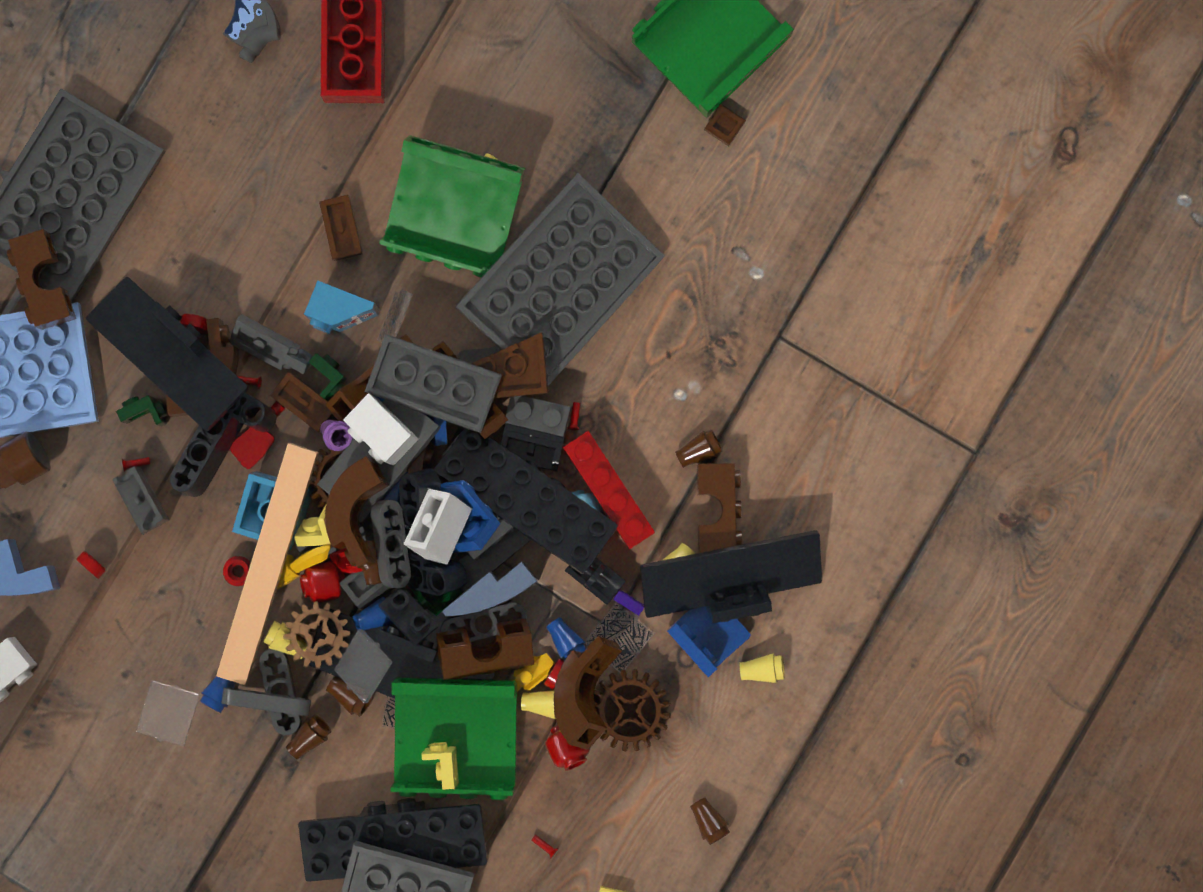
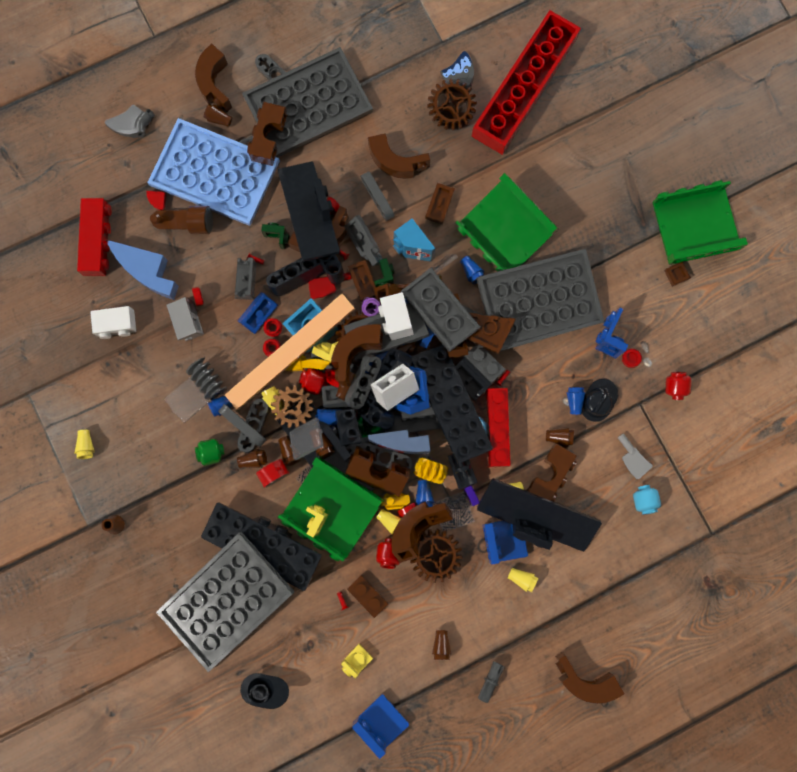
camera: 30 degrees right, 5 degrees down
none -> light yellow cone [74,430,95,459]
none -> light grey hinge [167,297,204,341]
none -> dark grey piece [186,358,228,400]
none -> green head [195,439,225,466]
none -> blue slope [238,292,278,334]
none -> red piece [256,459,289,488]
none -> red plate [263,318,283,337]
none -> reddish brown cone [311,428,335,459]
none -> reddish brown plate [347,575,389,618]
none -> dark grey beam [360,171,395,222]
none -> reddish brown arch [368,133,430,179]
none -> yellow gear [414,457,448,484]
none -> reddish brown gear [427,78,477,131]
none -> blue cone [460,256,484,285]
none -> dark grey axle [478,661,505,703]
none -> reddish brown arch [555,652,624,704]
none -> blue cone [566,387,586,415]
none -> black piece [582,379,618,422]
none -> blue bracket [595,308,628,359]
none -> light grey piece [617,433,653,479]
none -> red tile [622,349,642,368]
none -> medium azure head [633,485,661,515]
none -> red head [665,372,692,400]

